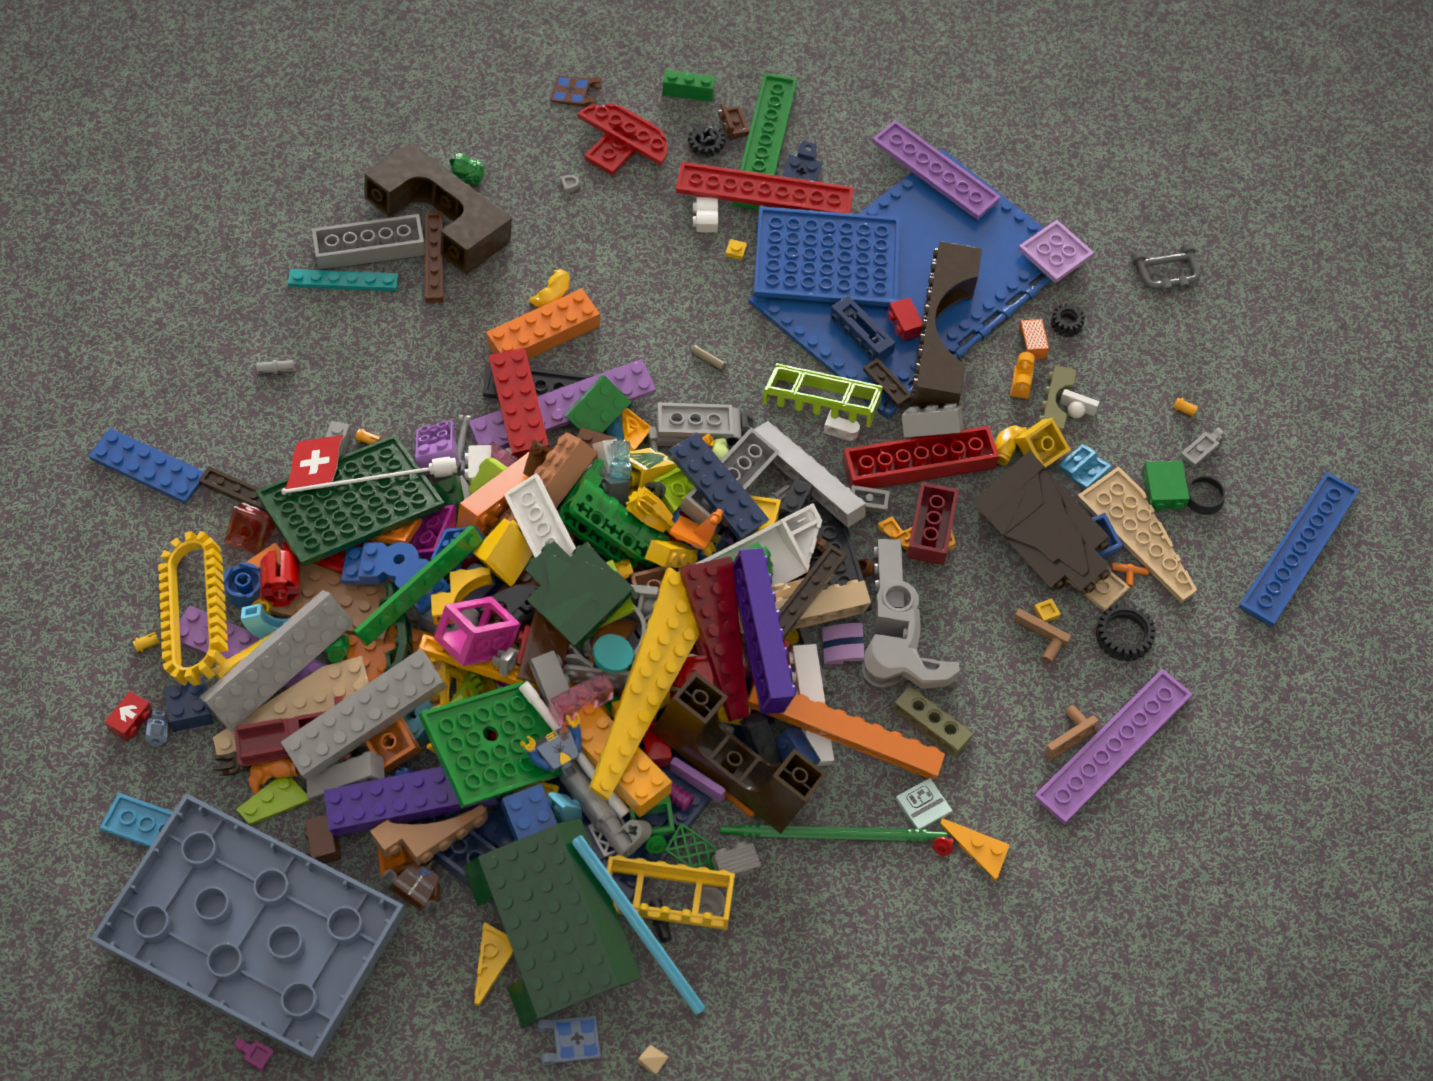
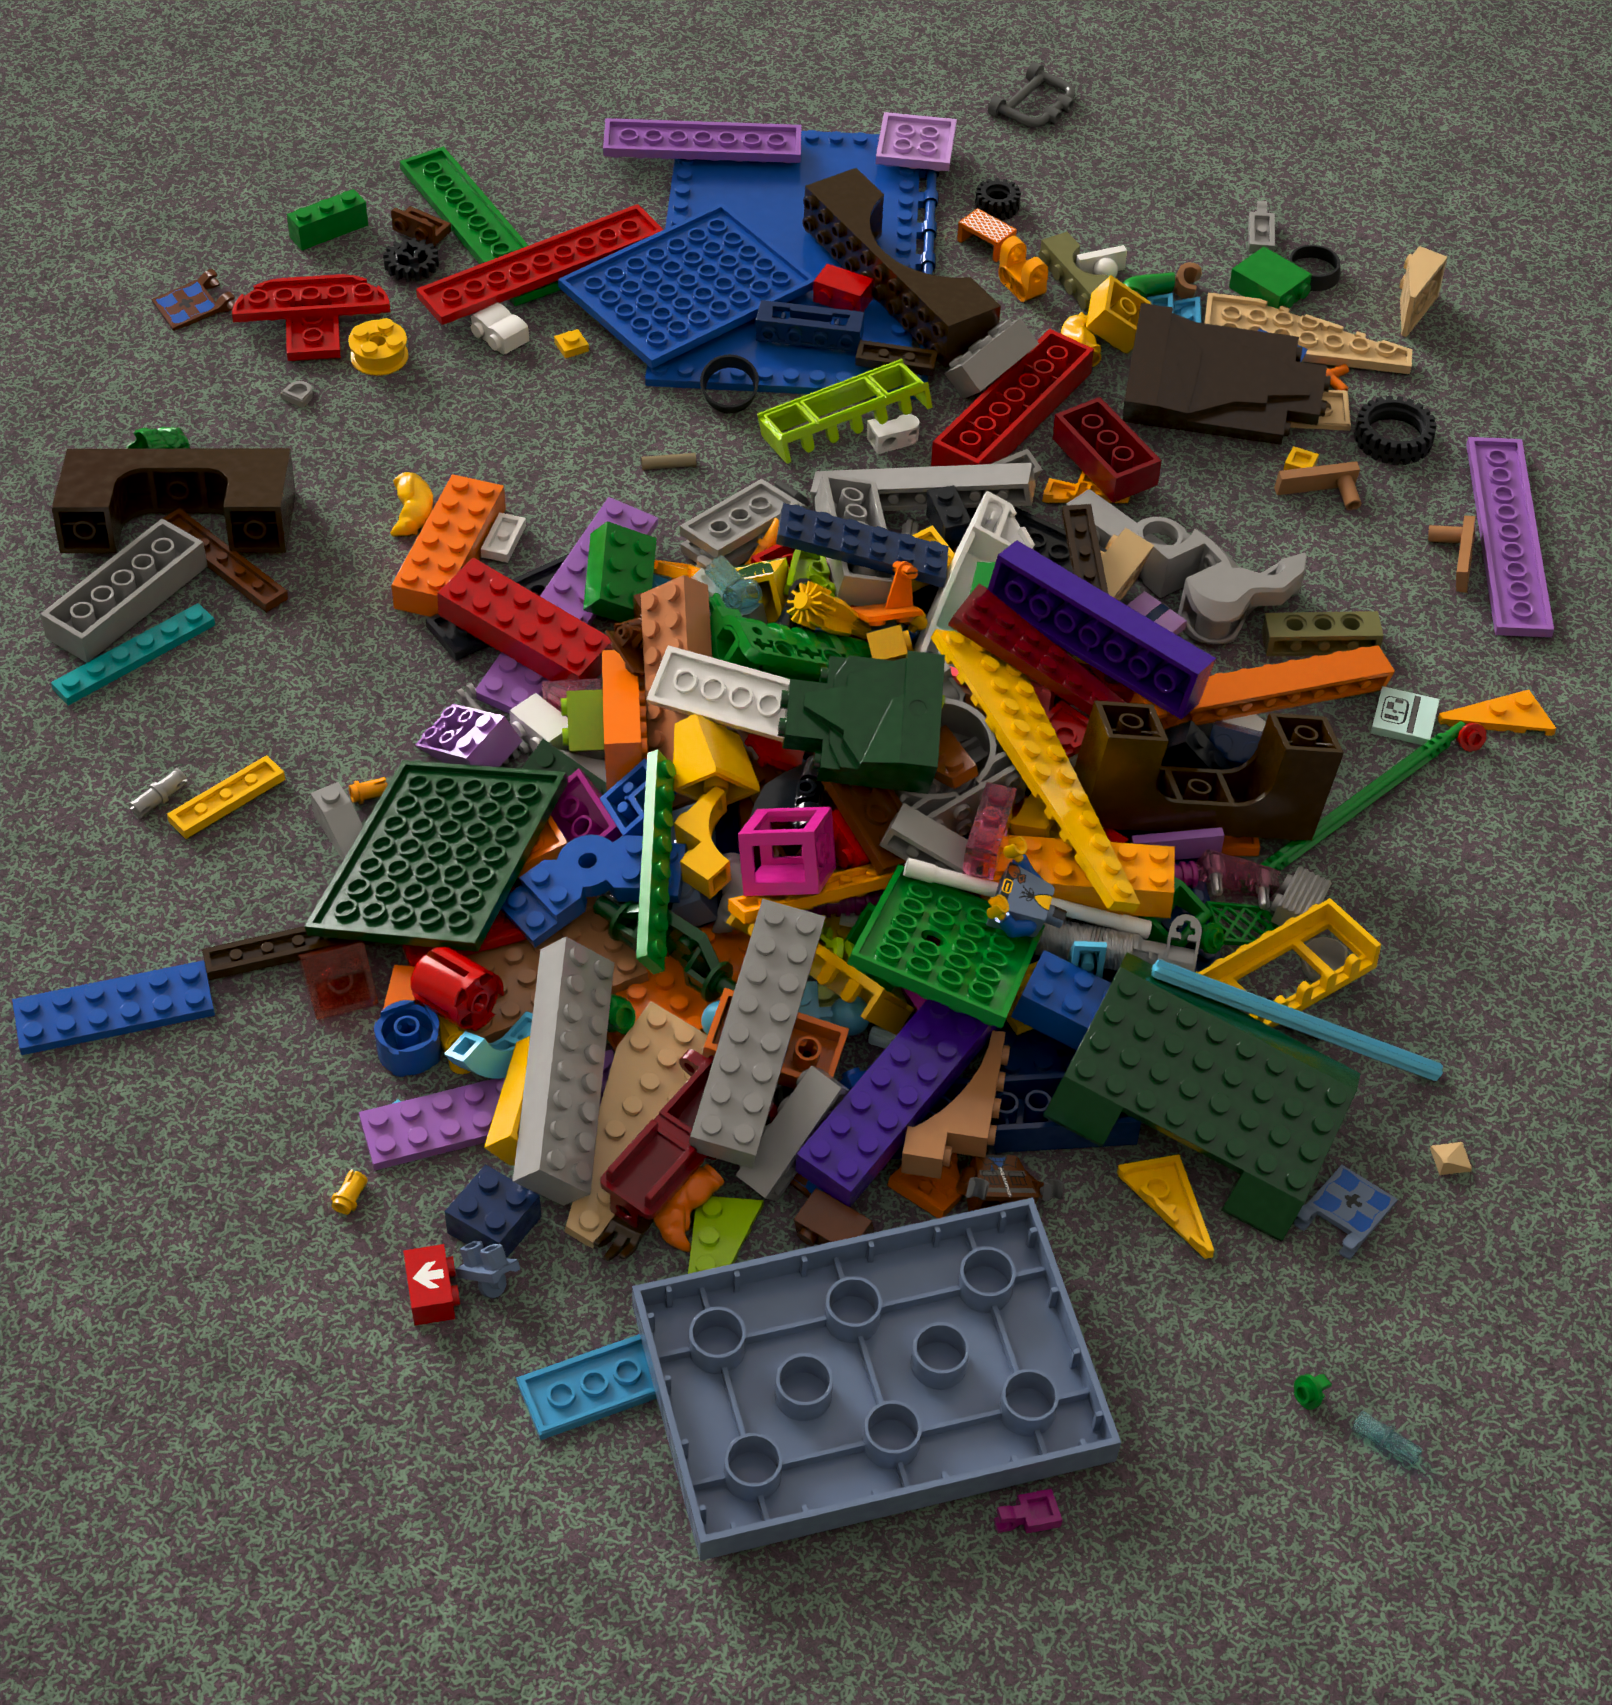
camera: 40 degrees left, 10 degrees down
yellow piece [158,531,228,686] -> none
flag [281,435,457,495] -> none
light grey tile [492,647,517,677] -> none
teal tile [592,634,634,673] -> none
dark blue plate [782,141,822,182] -> none
light orange pin [1173,398,1198,417] -> none
blue plate [1238,472,1360,627] -> none
none -> yellow plate [167,755,286,839]
none -> yellow wheel [348,318,408,376]
none -> white plate [481,512,526,563]
none -> black tyre [700,354,759,413]
none -> piece [1123,262,1202,299]
none -> clear pink piece [1196,849,1281,910]
none -> tan slope [1399,246,1447,337]

